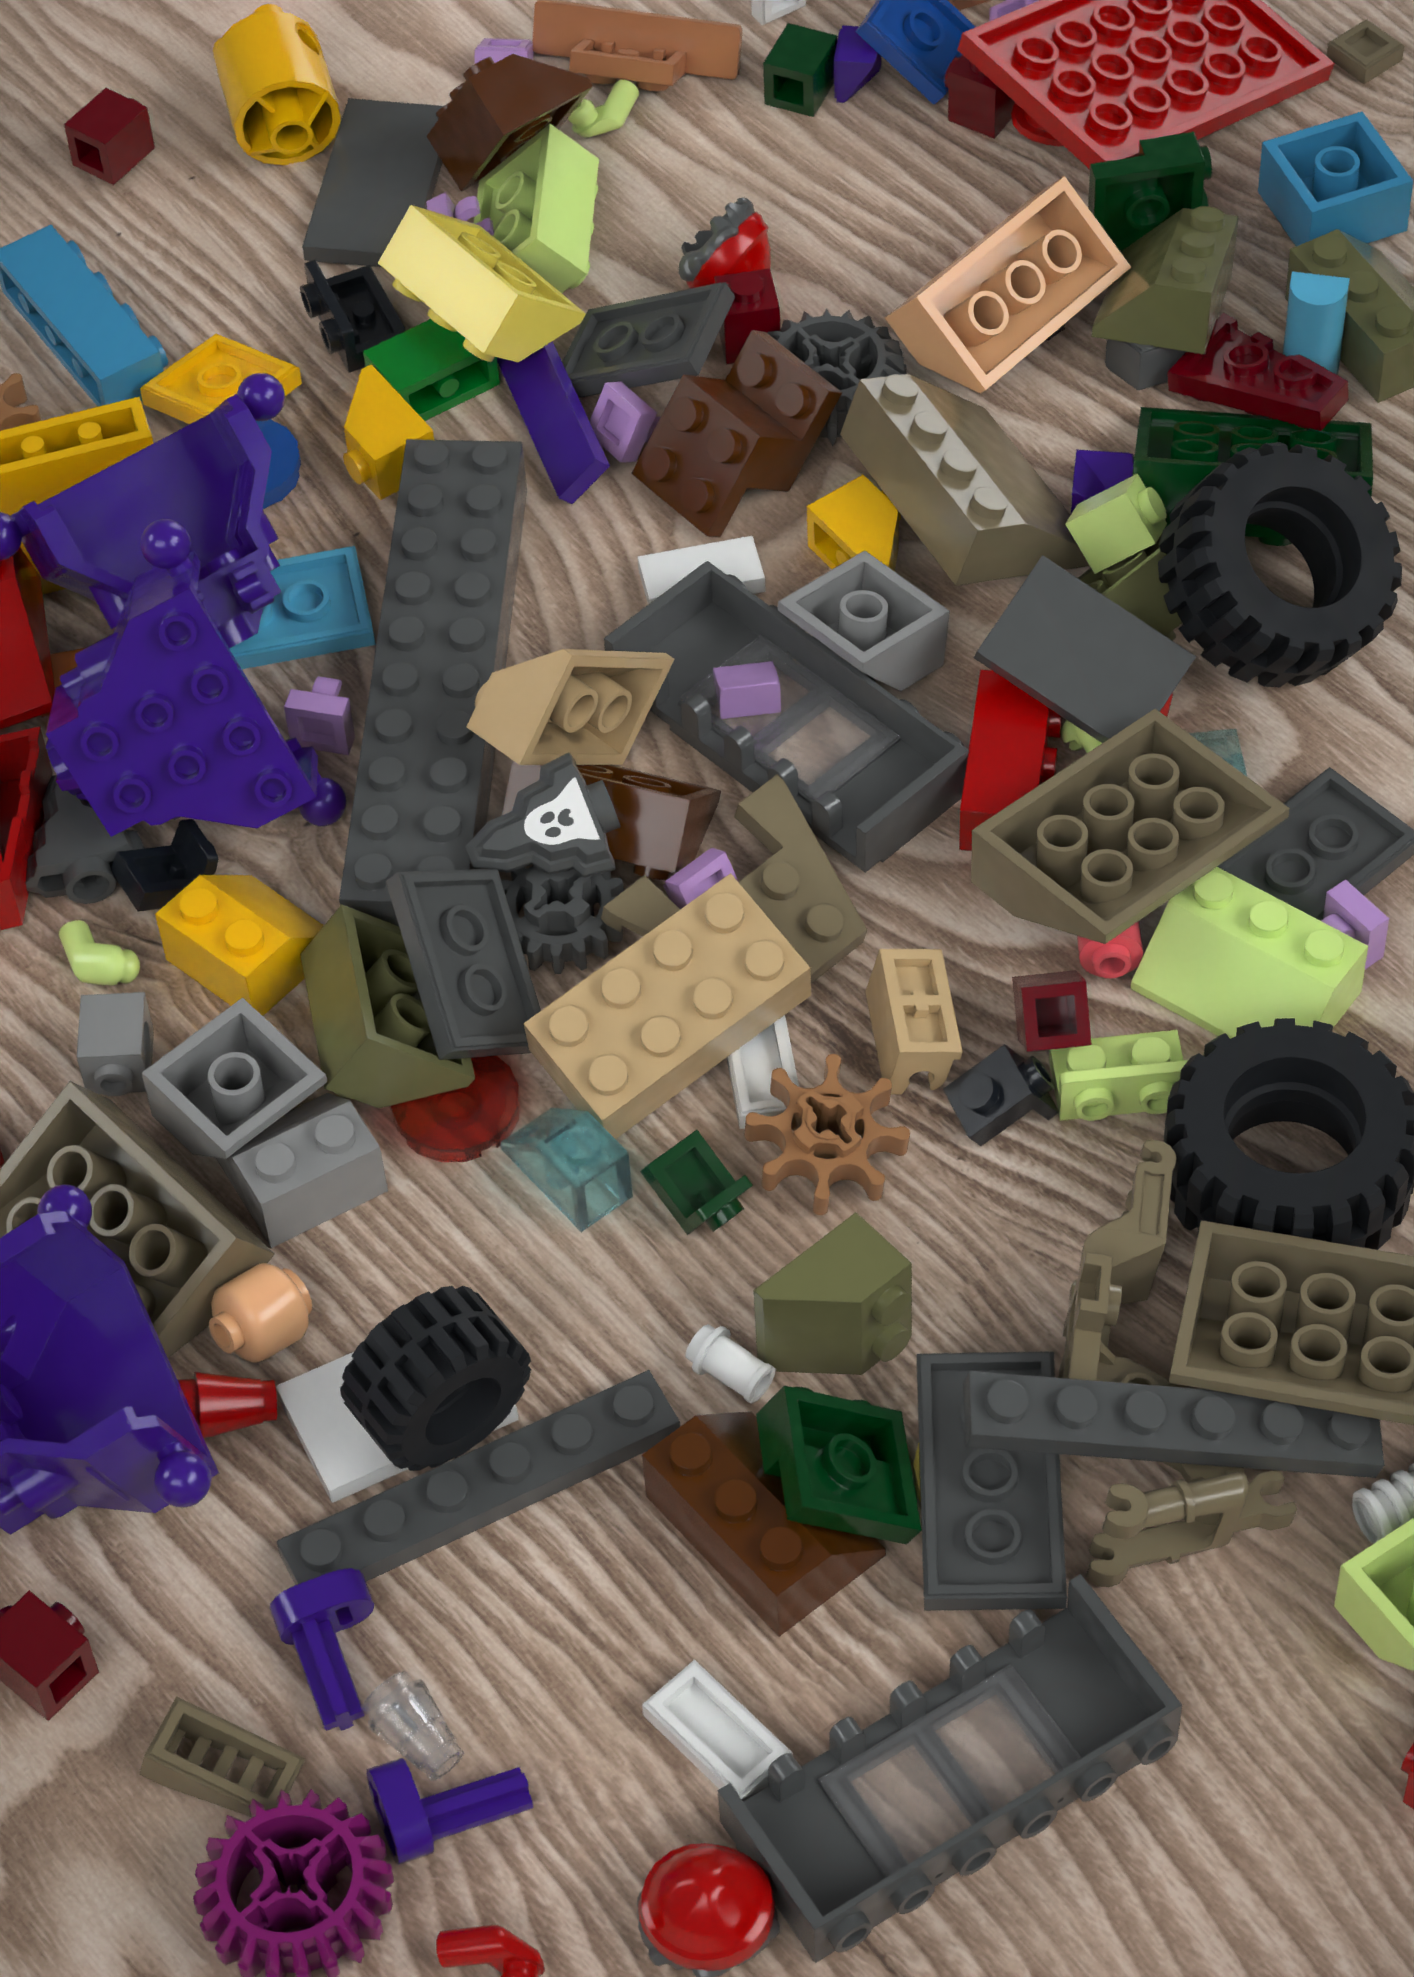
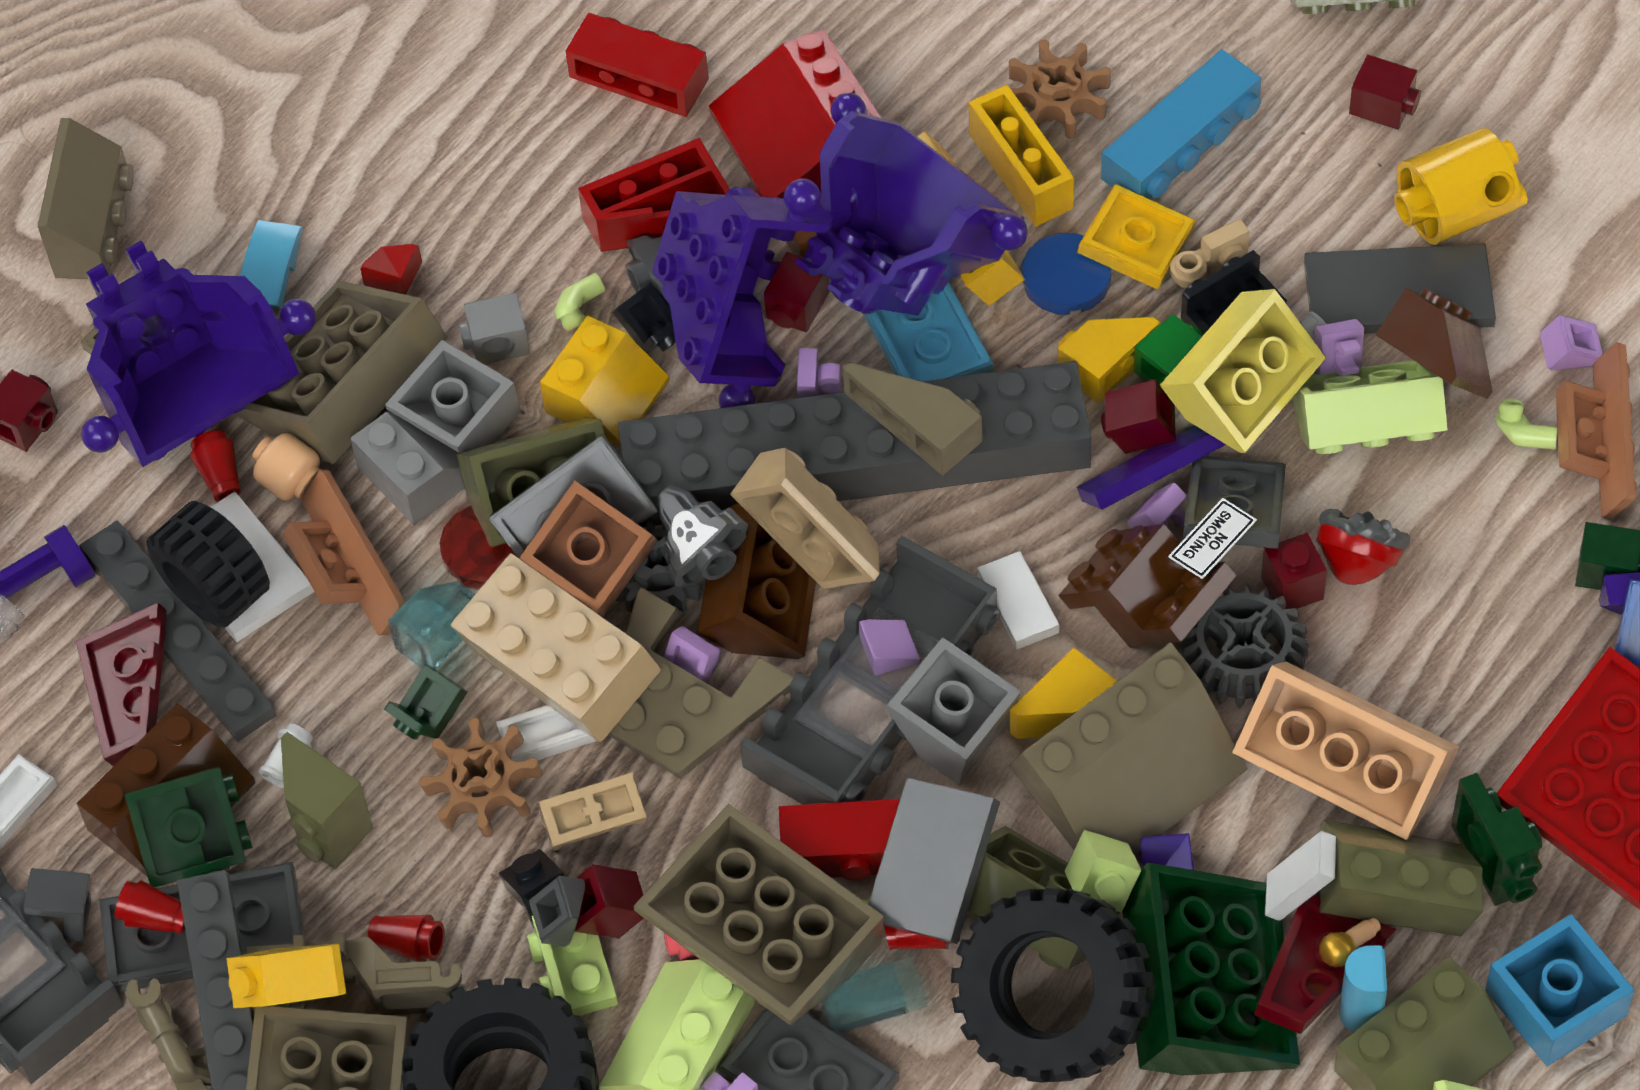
camera: 80 degrees right, 5 degrees up
none -> dark grey panel [24,868,91,942]
none -> wing [76,603,167,766]
none -> red cone [114,880,185,935]
none -> yellow slope [226,944,346,1008]
none -> nougat bracket [282,470,406,636]
none -> red cone [367,914,445,962]
none -> nougat brick [520,480,658,617]
none -> dark grey slope [529,875,585,947]
none -> dark tan slope [843,362,983,476]
none -> dark red brick [1101,379,1176,454]
none -> white sticker [1168,498,1257,579]
none -> tan plate [1170,219,1250,288]
none -> white tile [1265,831,1337,921]
none -> pearl gold piece [1319,918,1381,967]

